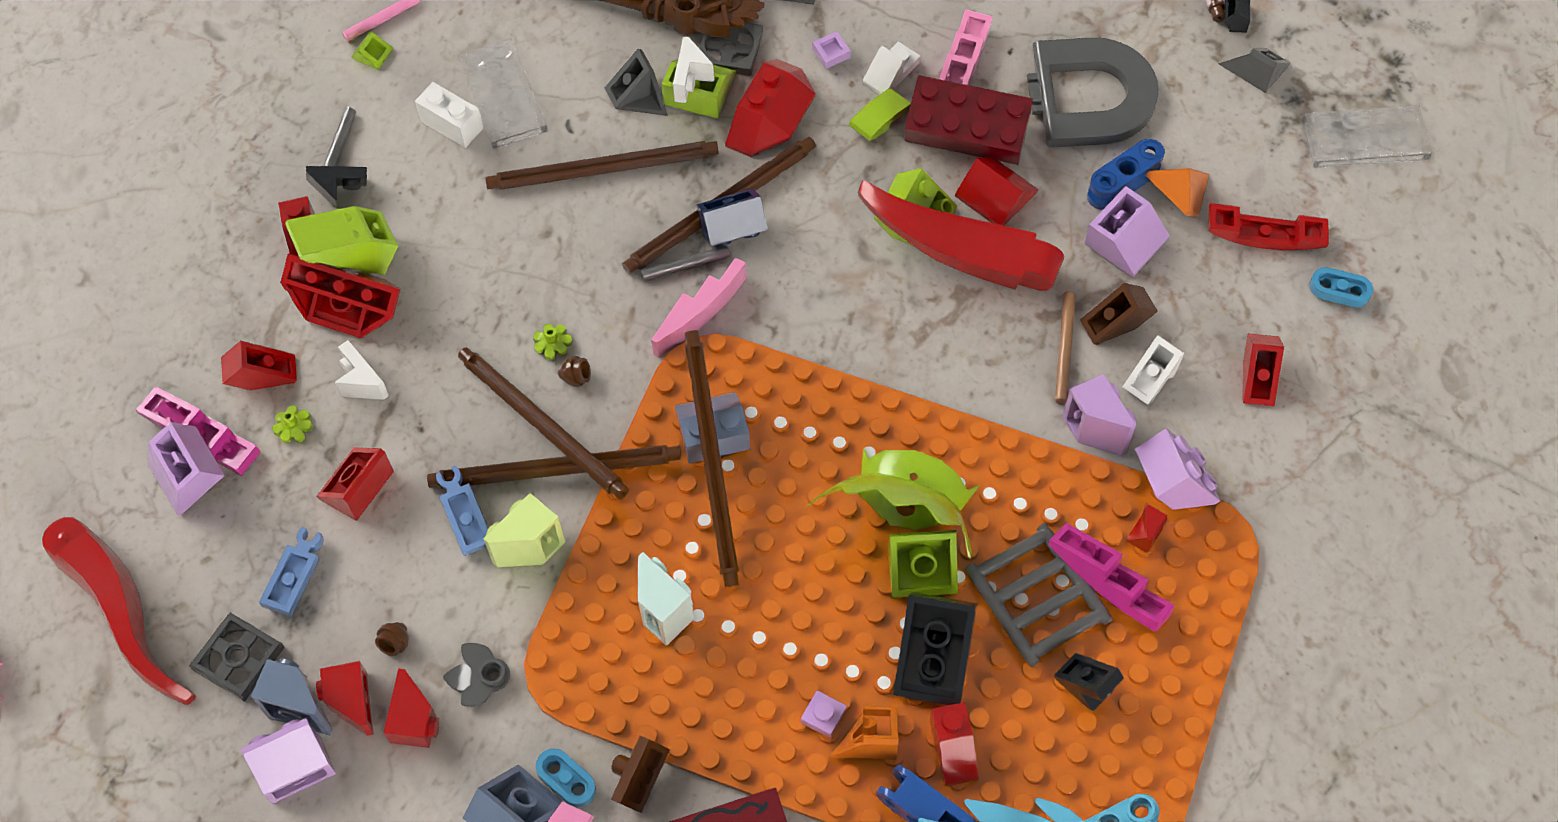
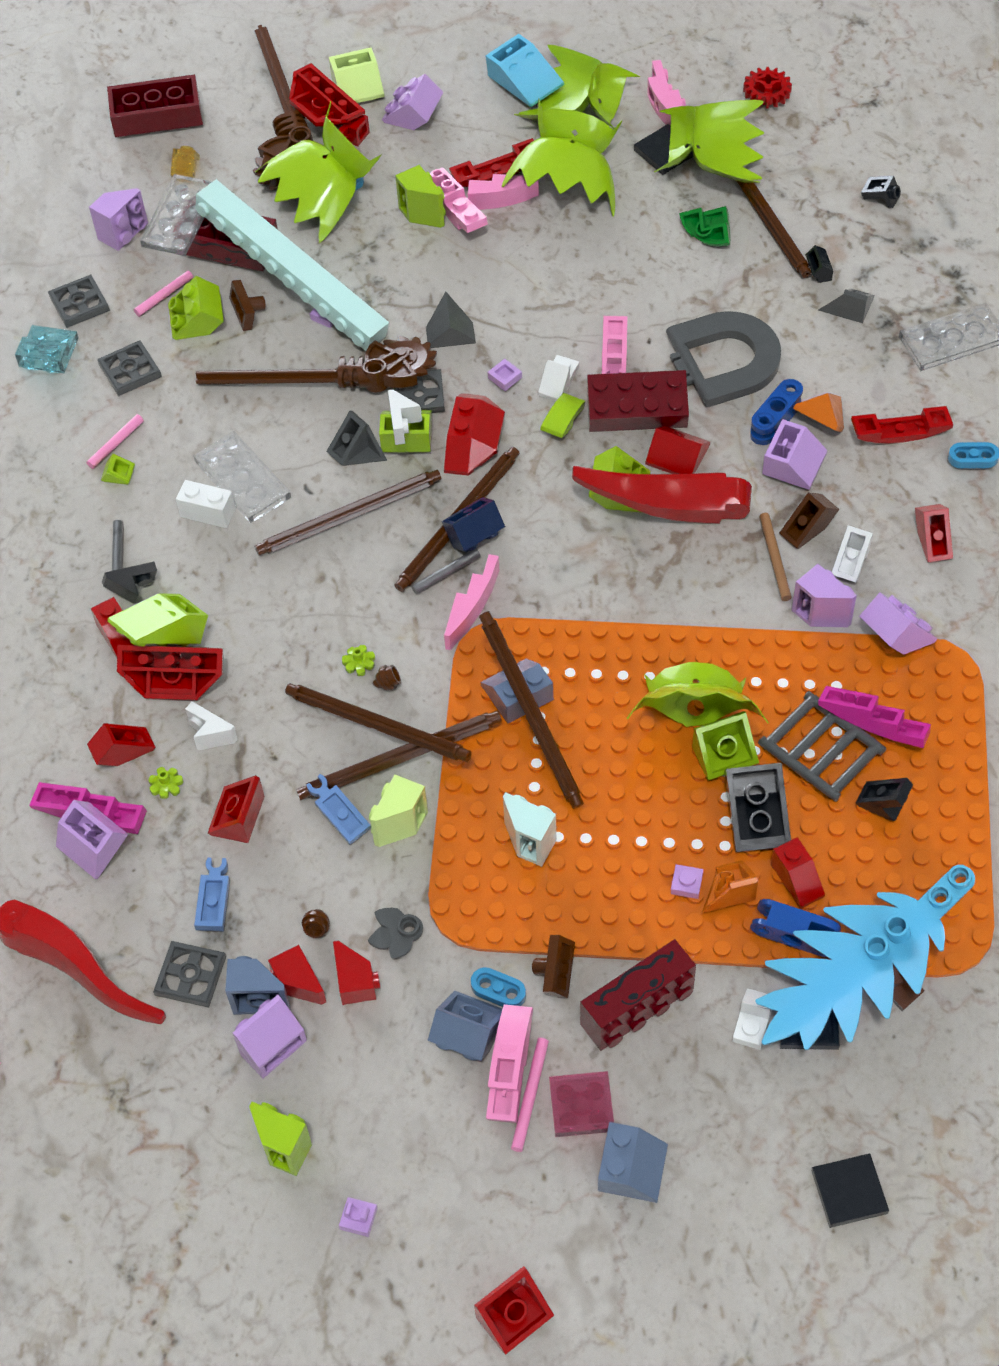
camera: 15 degrees left, 5 degrees down
red slope [1127,504,1167,553] -> none

